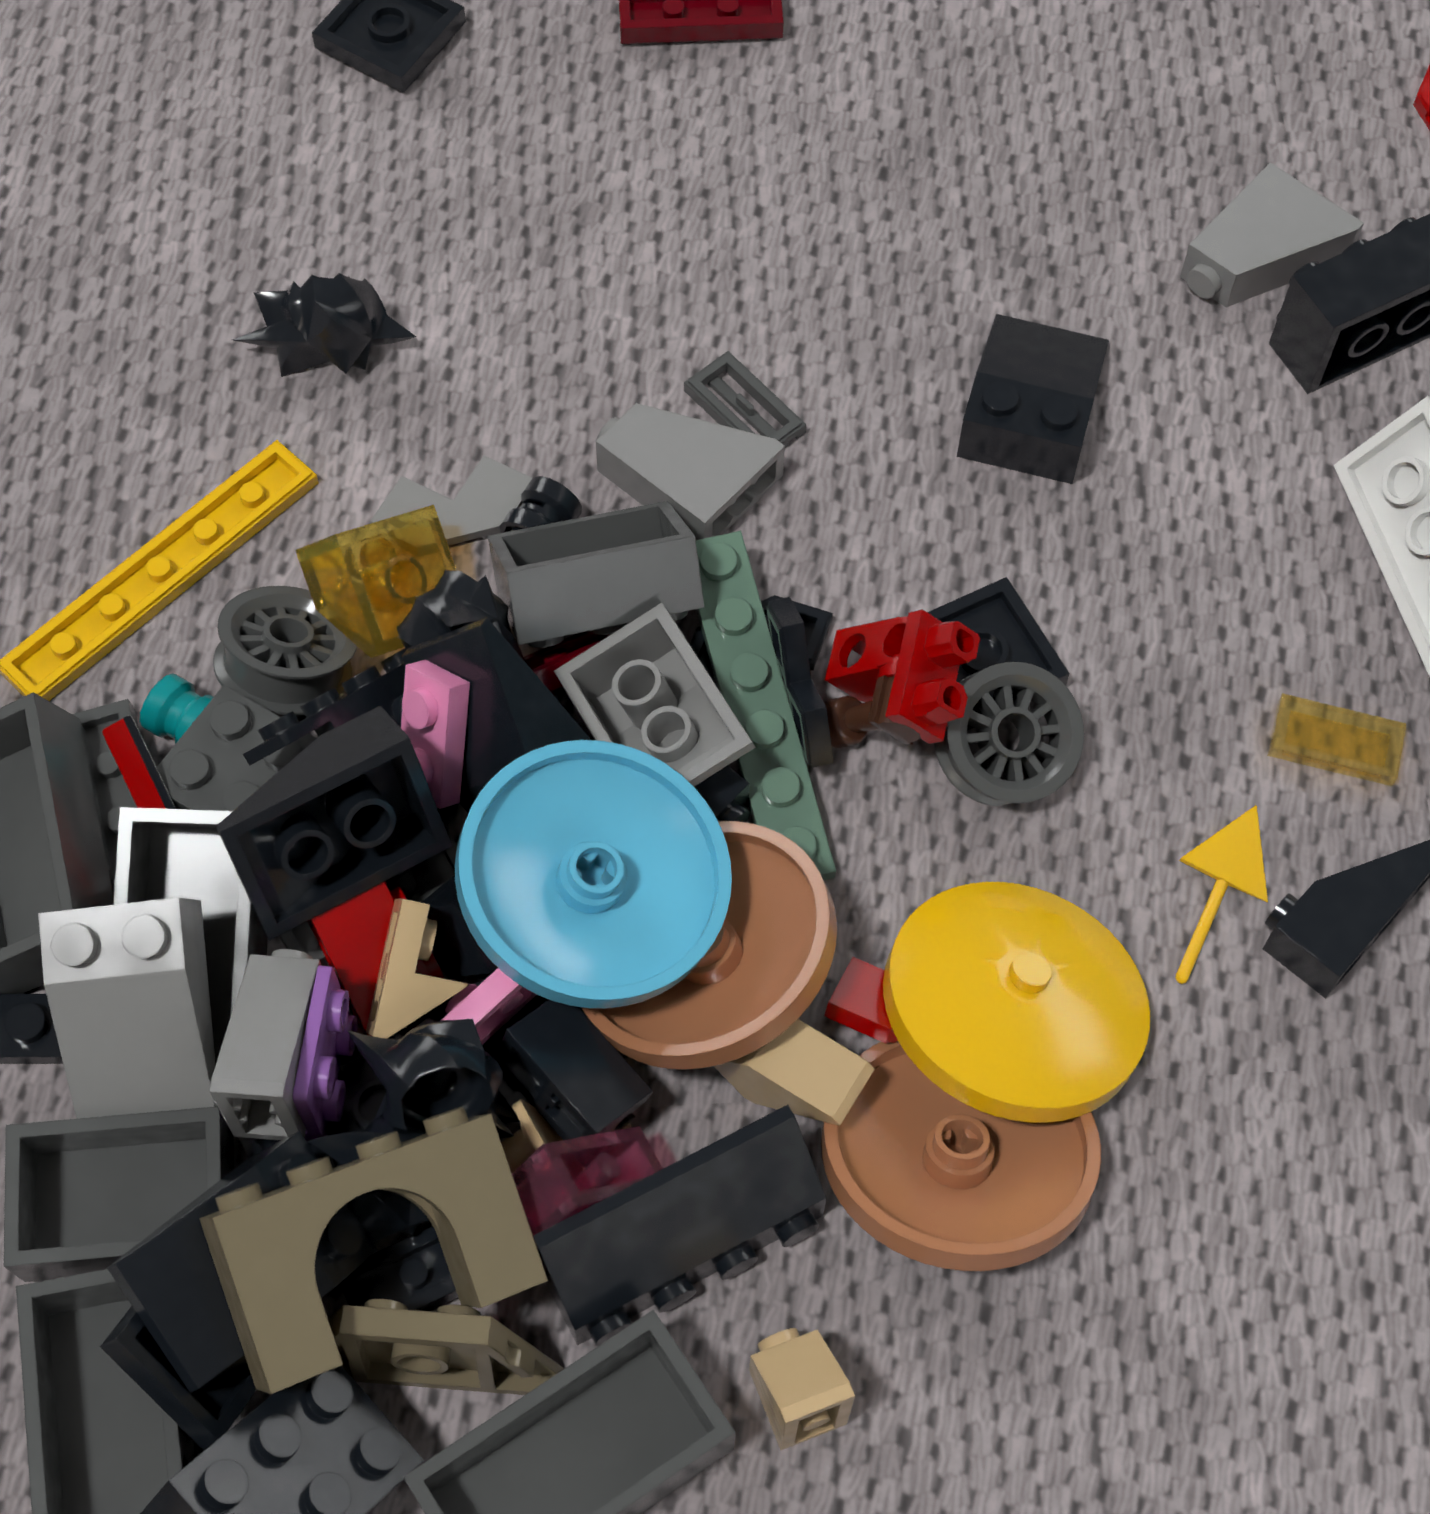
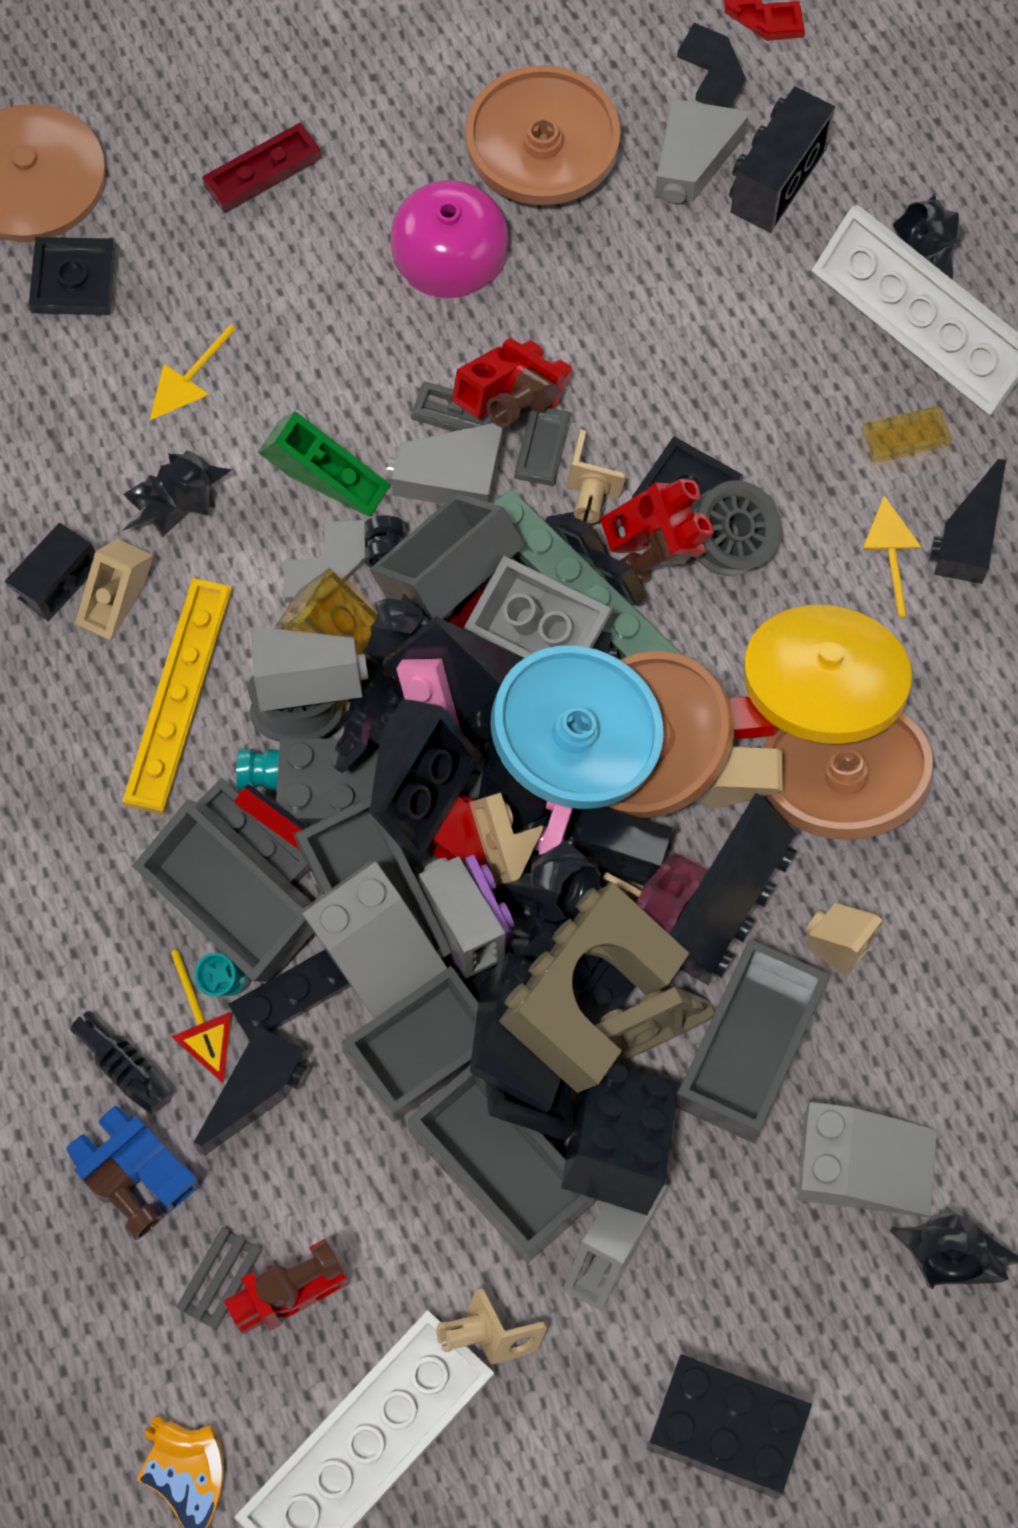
camera: 30 degrees left, 5 degrees up
black slope [957,314,1109,484] -> none
none -> black hinge [5,522,96,622]
none -> tan slope [75,539,153,641]
none -> yellow piece [149,325,235,421]
none -> light grey slope [251,626,368,712]
none -> green slope [258,411,391,517]
none -> dark pink cylinder [391,180,508,298]
none -> red hips [451,337,572,428]
none -> nougat dish [466,65,620,205]
none -> dark grey tile [514,407,570,486]
none -> tan bracket [566,429,626,523]
none -> black tile [677,23,746,109]

